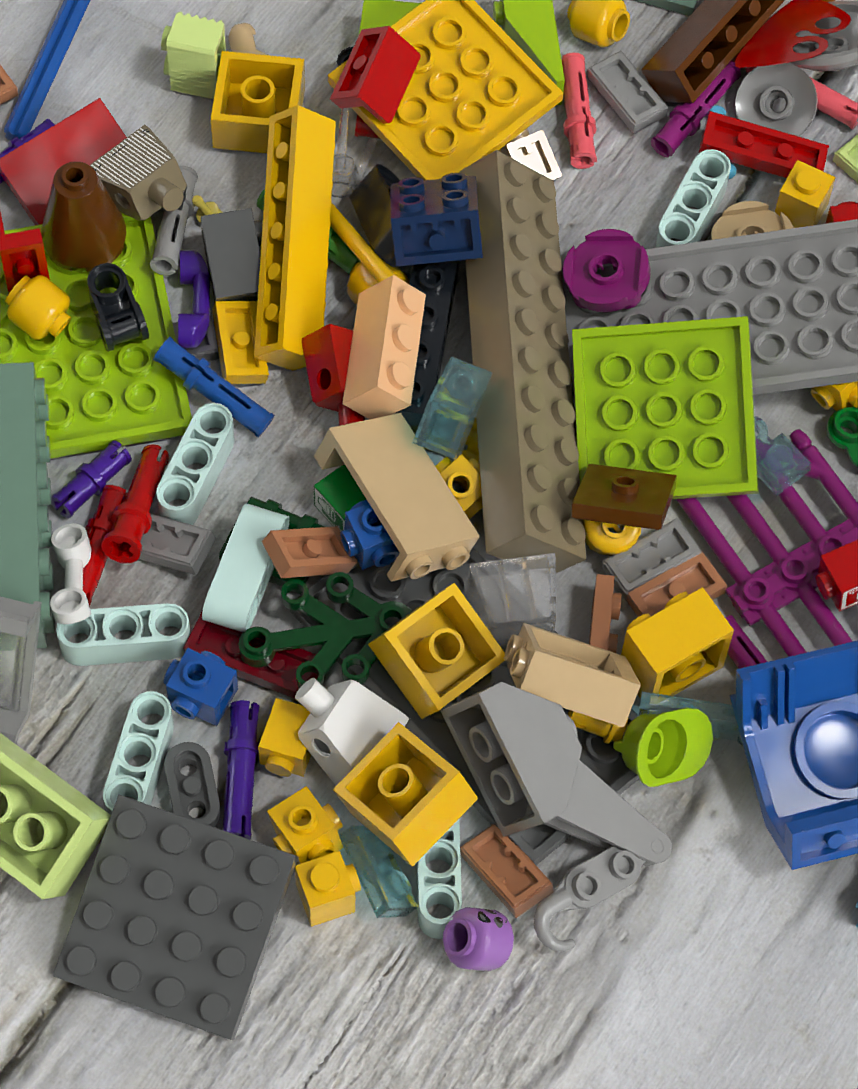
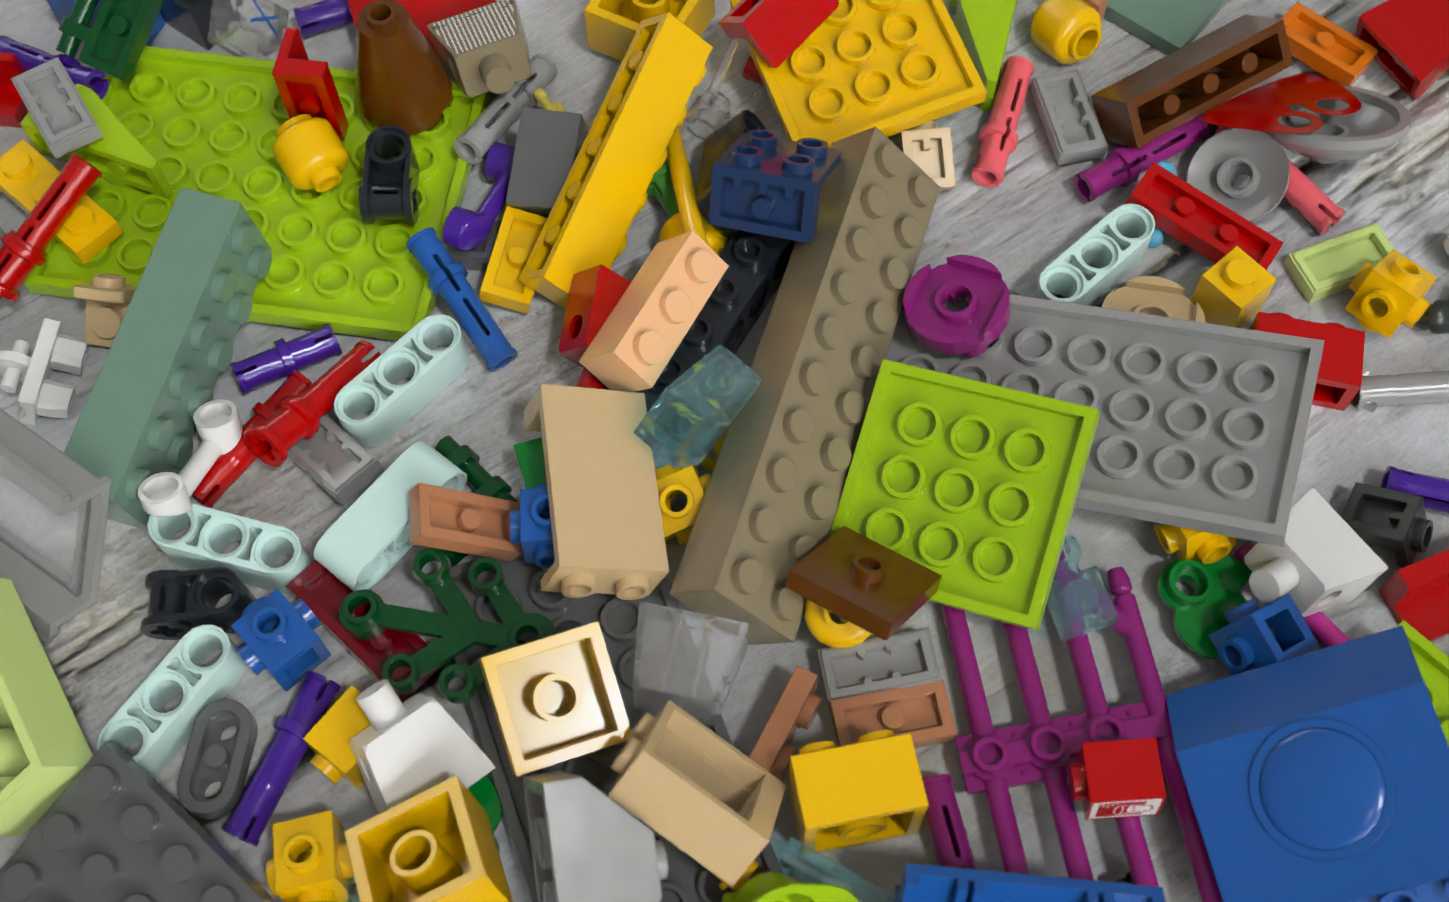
camera: 25 degrees right, 0 degrees up
none -> black piece [140,567,256,640]

